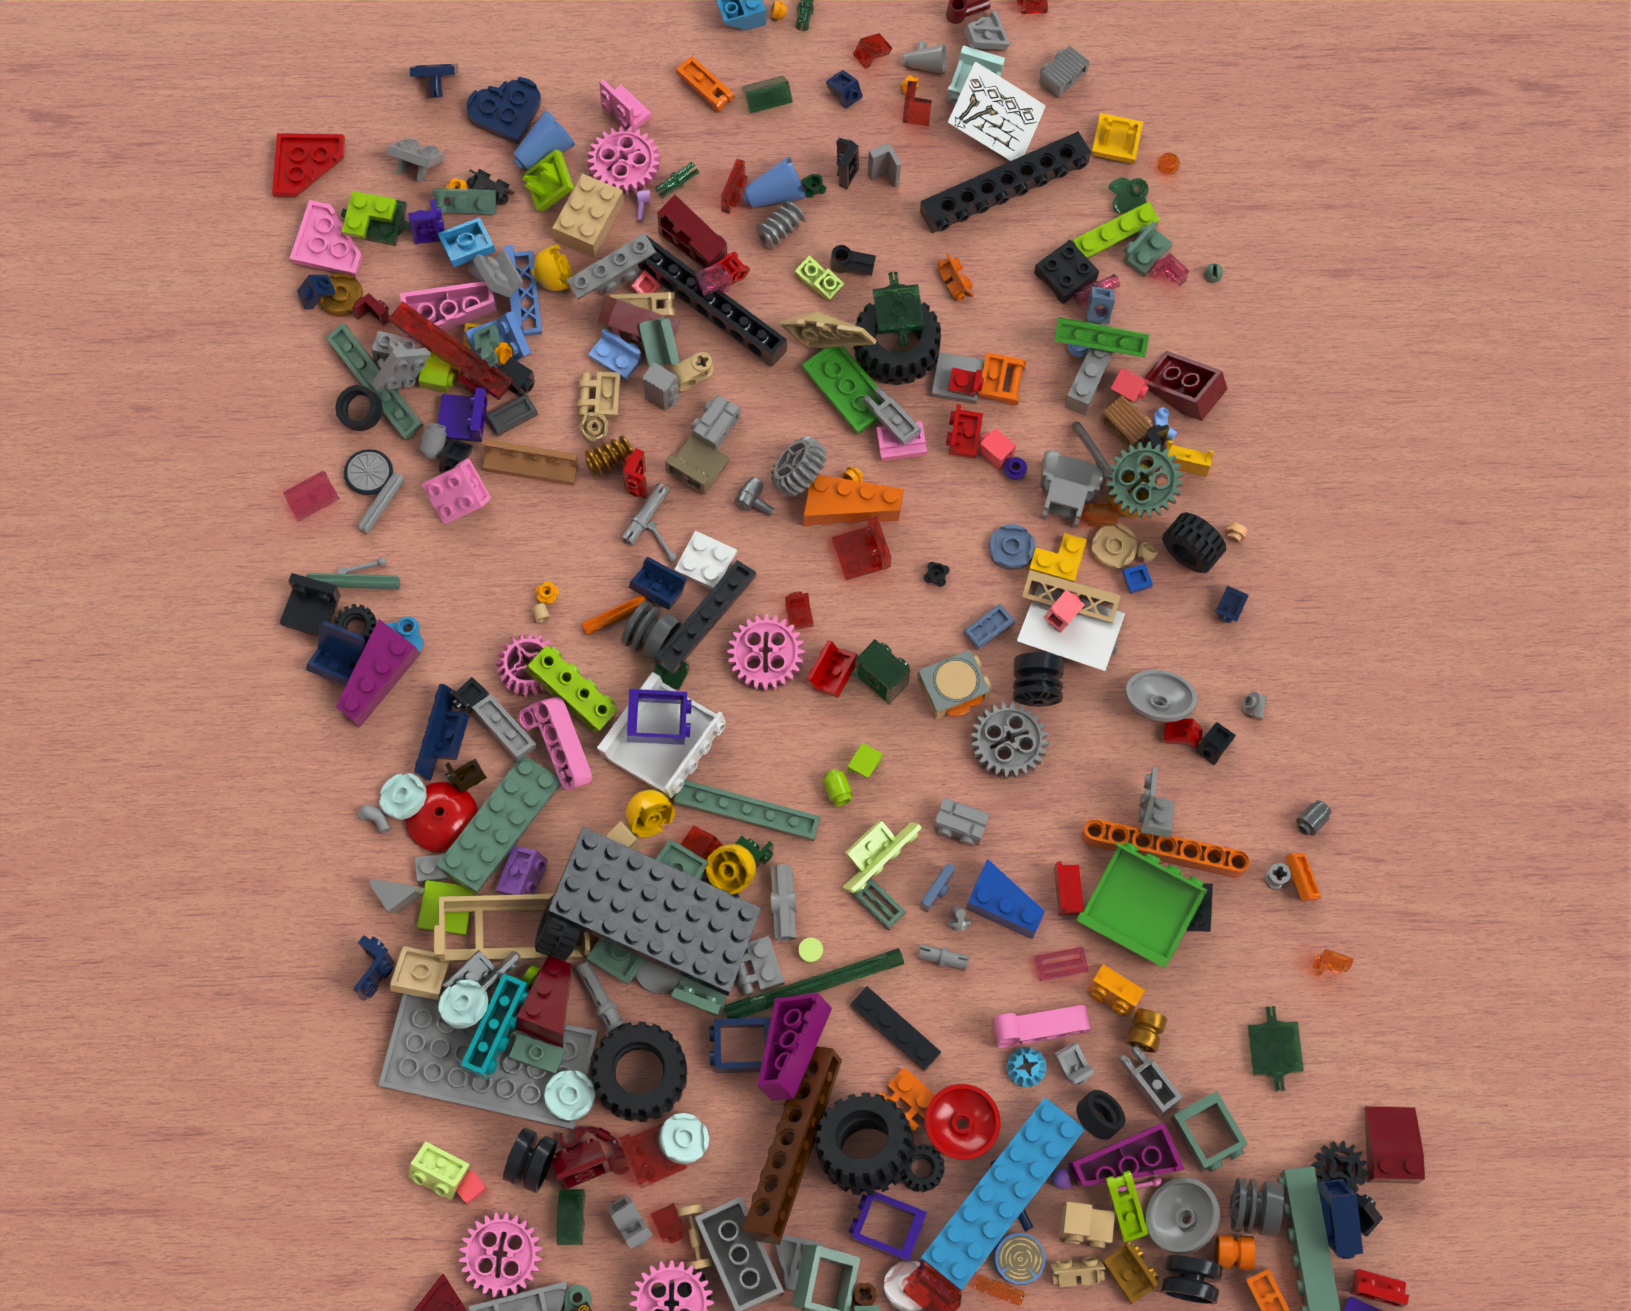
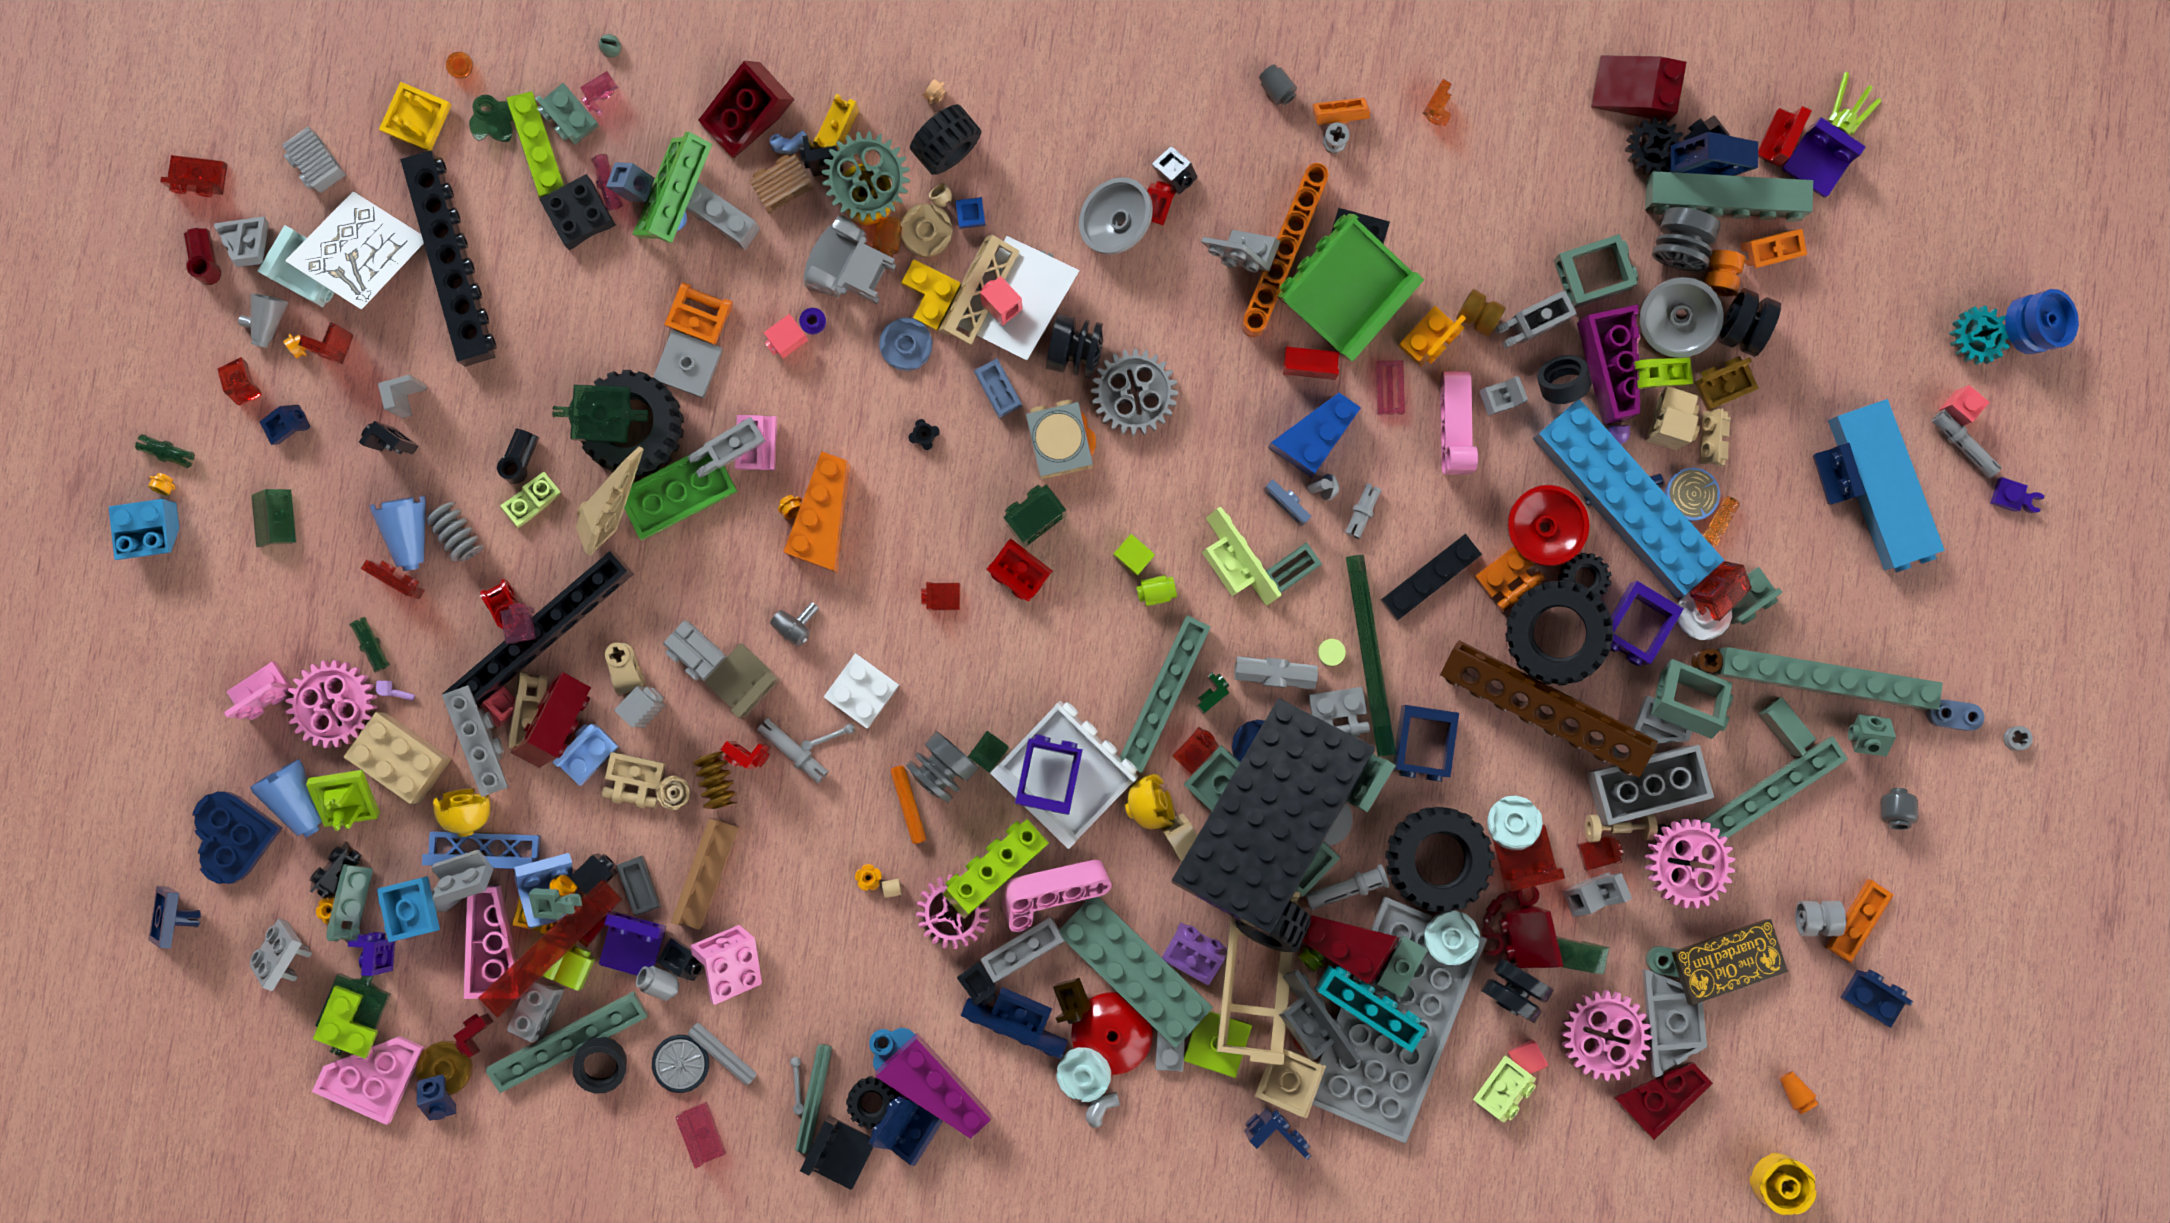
camera: 80 degrees left, 15 degrees up
red plate [272,133,345,197] -> none
light grey slope [369,879,425,914] -> none
light grey plate [372,341,431,391] -> none
light aqua tile [438,979,489,1029] -> none
dark blue bracket [629,557,687,610] -> none
sand green panel [638,317,680,368] -> none
black plate [654,560,756,674] -> none
dark red wedge [657,194,727,271] -> none
orange plate [676,56,735,112] -> none
yellow cylinder [706,844,756,895] -> none
bright pink gear [727,614,805,691] -> none
magenta wedge [757,993,832,1101] -> none
light grey gear [771,436,827,496] -> none
dark green plate [801,174,826,198] -> none
clear red bracket [832,516,892,580] -> none
light grey brick [933,798,990,846] -> none
orange hinge [937,253,974,301] -> none
red bracket [946,404,983,459] -> none
red bracket [947,367,984,397] -> none
medium azure gear [1007,1047,1046,1087] -> none
flat silver bar [1072,421,1113,476] -> none
coral brick [1111,368,1149,402] -> none
dark blue bracket [1215,585,1249,623] -> none
light grey plate [1243,692,1266,720] -> none
clear green plate [1247,1006,1304,1092] -> none

